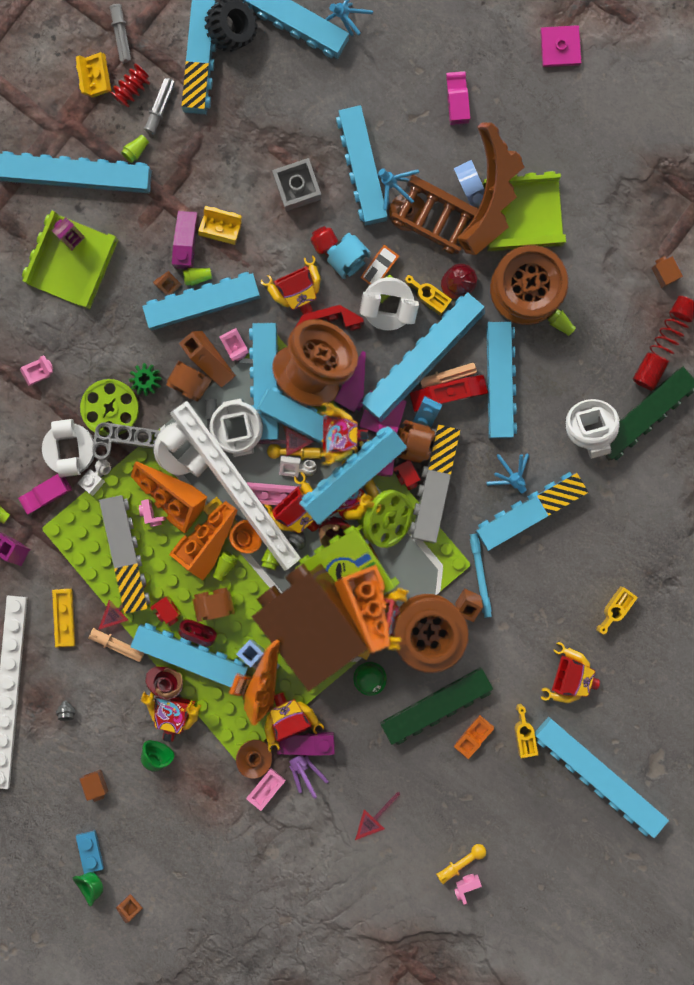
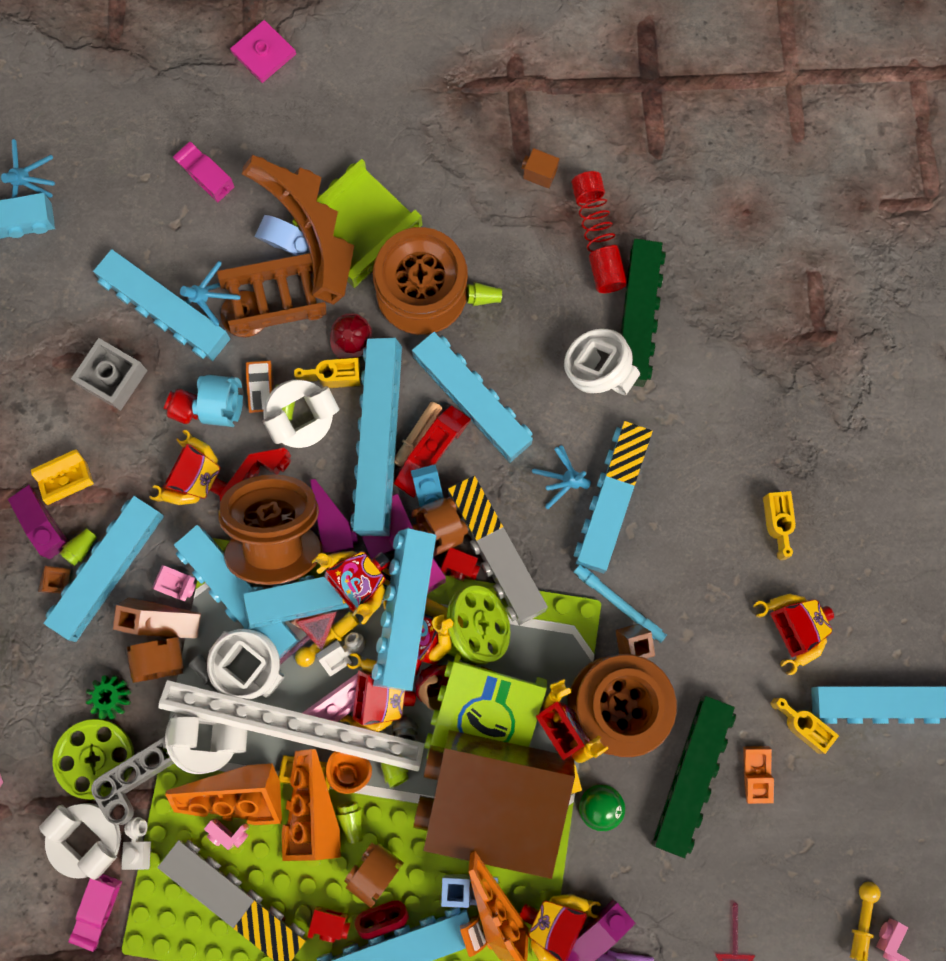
camera: 45 degrees left, 10 degrees down
orange wedge [334,565,390,653] -> none

